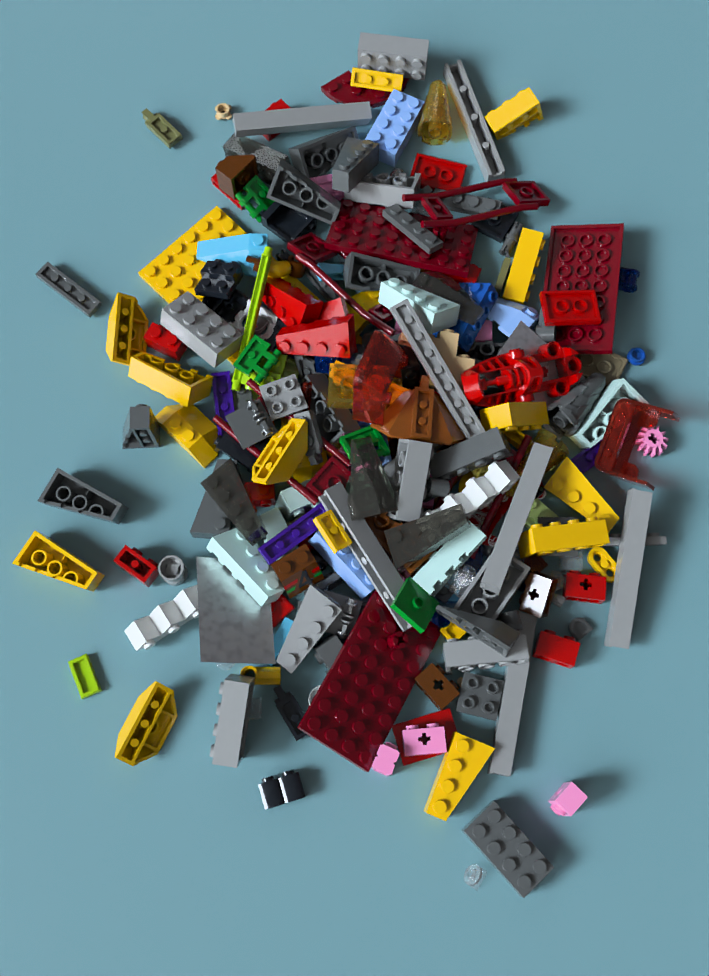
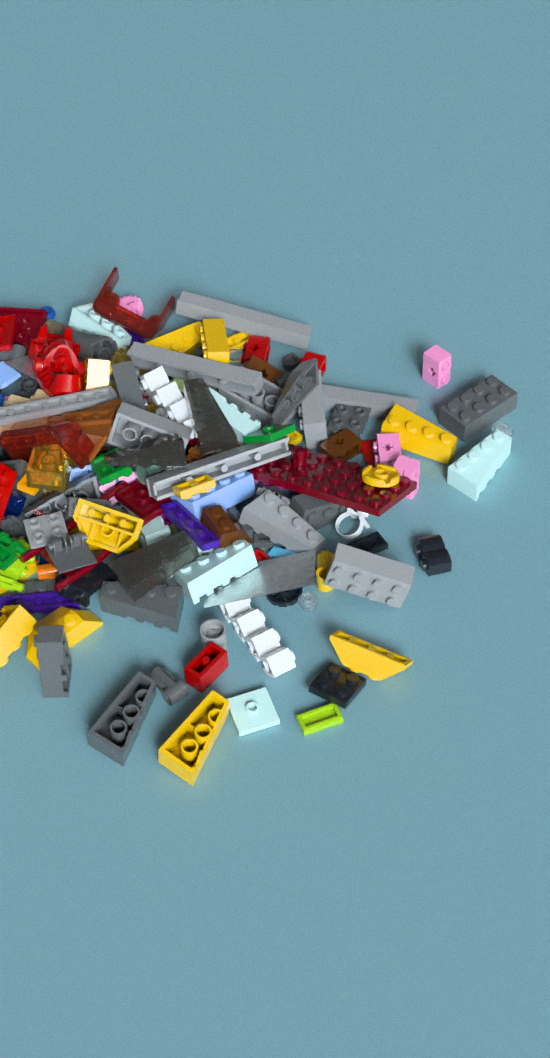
camera: 85 degrees left, 25 degrees down
none -> dark grey piece [149,666,189,706]
none -> light aqua plate [227,687,280,737]
none -> black plate [309,662,367,709]
none -> yellow tile [361,464,400,487]
none -> light aqua wedge [447,429,512,502]

